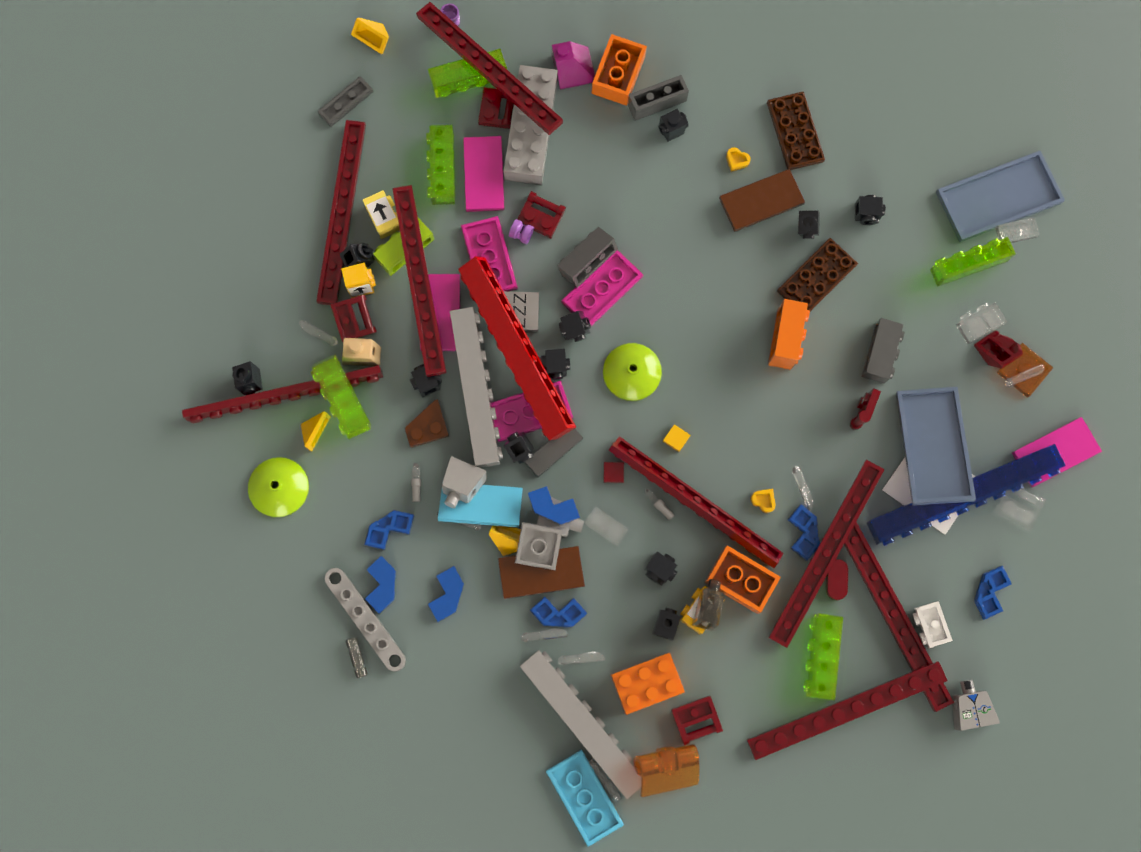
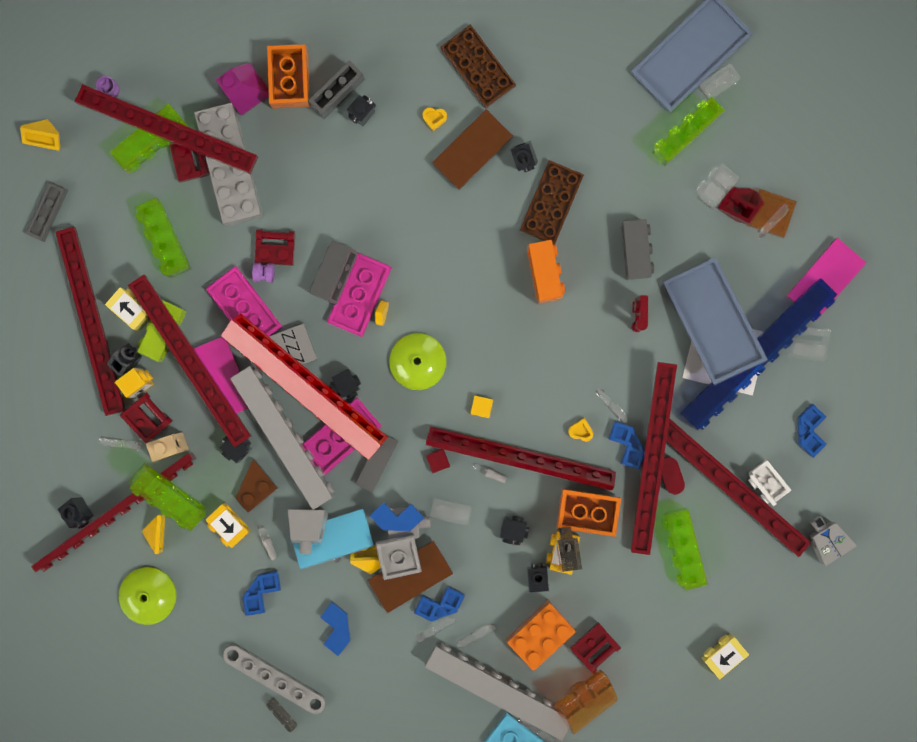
camera: 10 degrees left, 10 degrees up
blue tile [365,556,396,614] -> none
dark pink tile [464,136,504,212] -> none
black brick [504,431,534,464] -> none
black brick [559,311,591,342] -> none
dark red plate [747,661,948,760] -> none
black brick [855,195,886,225] -> none
none -> brick [206,502,251,548]
none -> yellow tile [375,300,389,326]
none -> brick [701,634,749,680]

